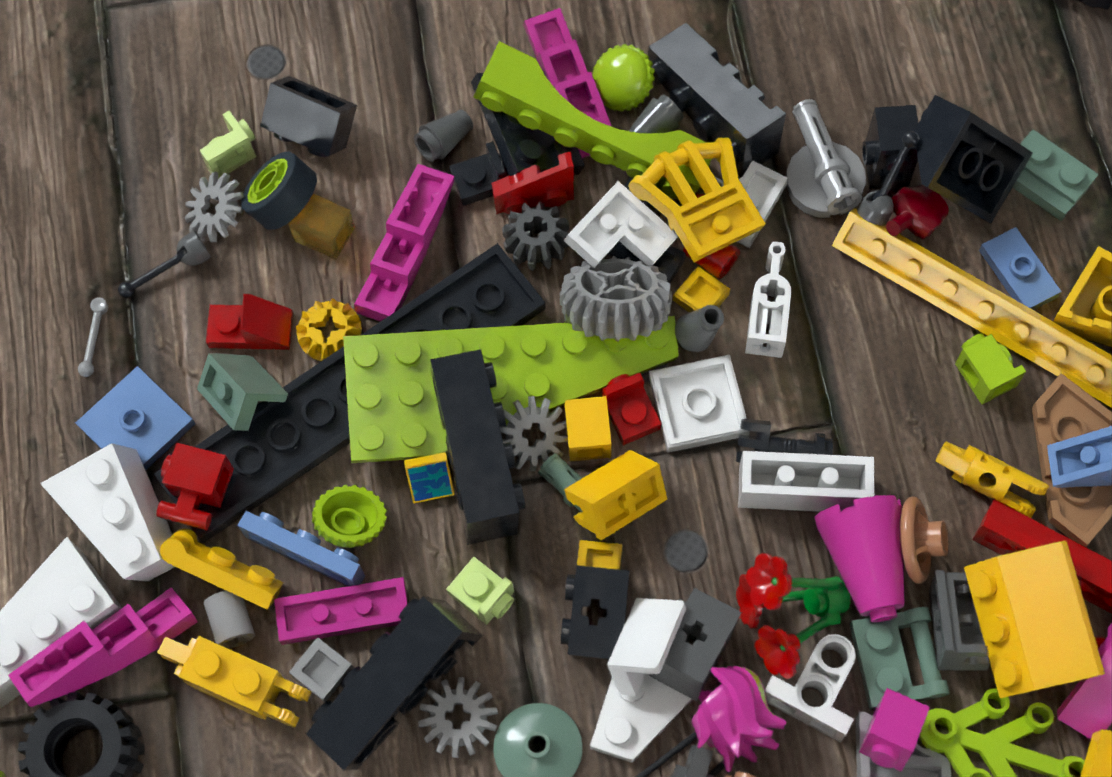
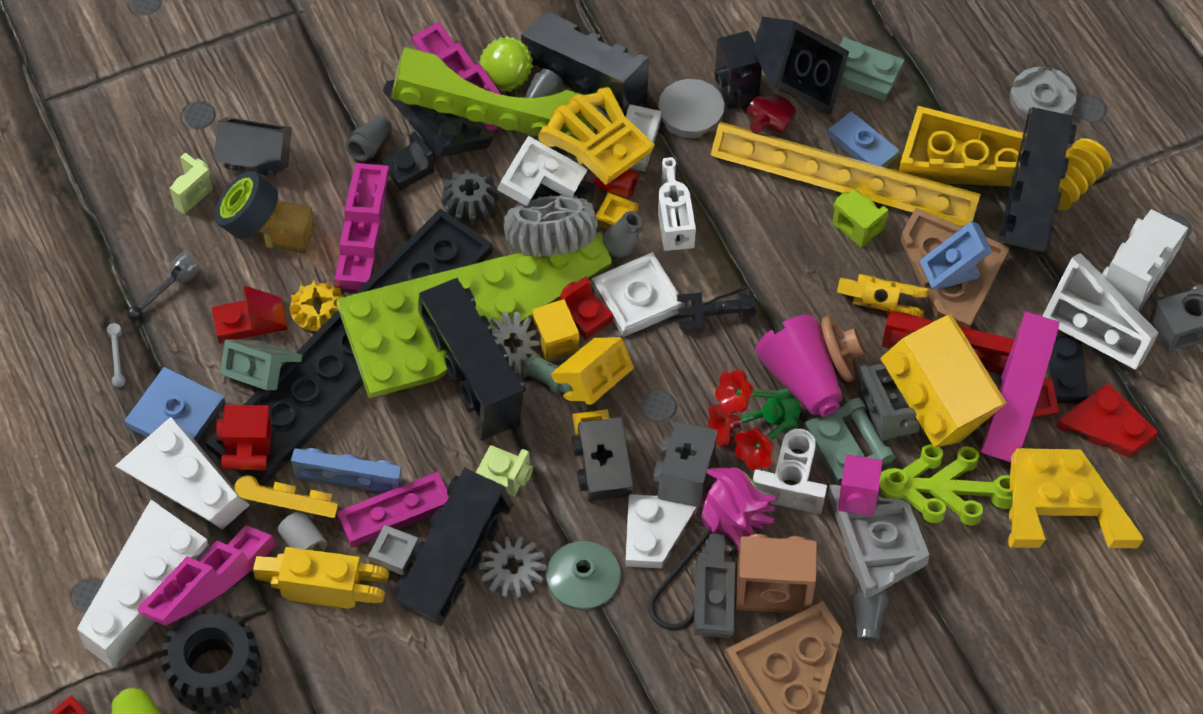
camera: 20 degrees left, 10 degrees down
light grey gear [185,172,244,243] -> none
lime hat [312,485,387,548] -> none
tile [404,452,455,504] -> none
red wing [492,152,574,214] -> none
white panel [607,598,686,696] -> none
white brick [738,451,874,512] -> none
light grey pin [792,99,862,214] -> none
hinge [857,131,919,226] -> none

